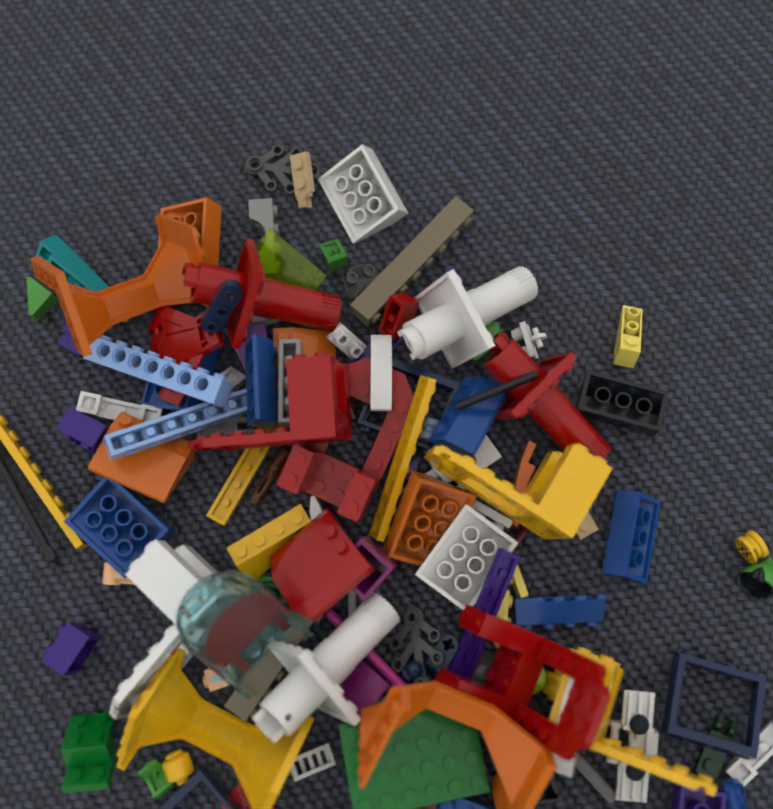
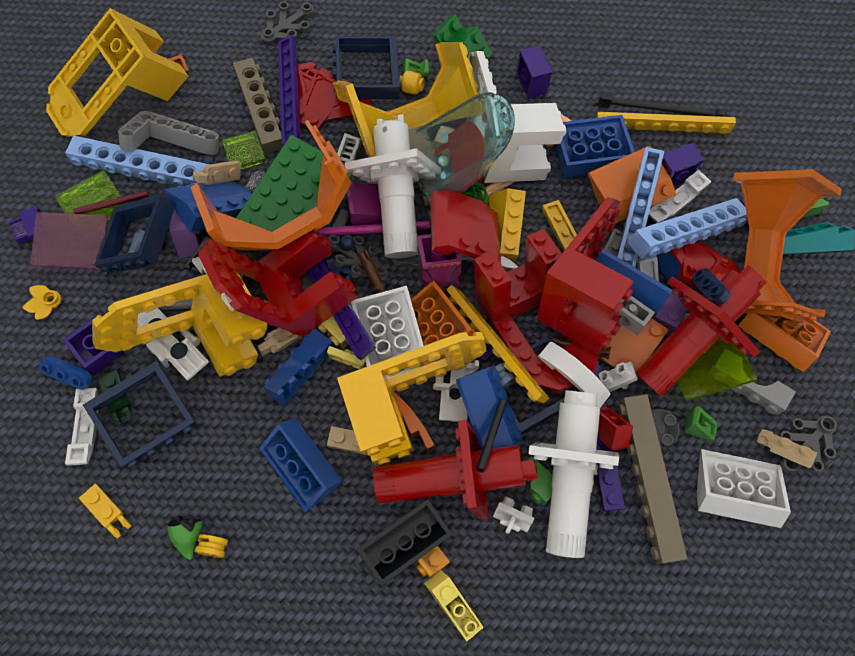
camera: 125 degrees right, 10 degrees down
none -> reddish brown pin [357,249,387,294]
none -> light orange bracket [416,546,450,579]

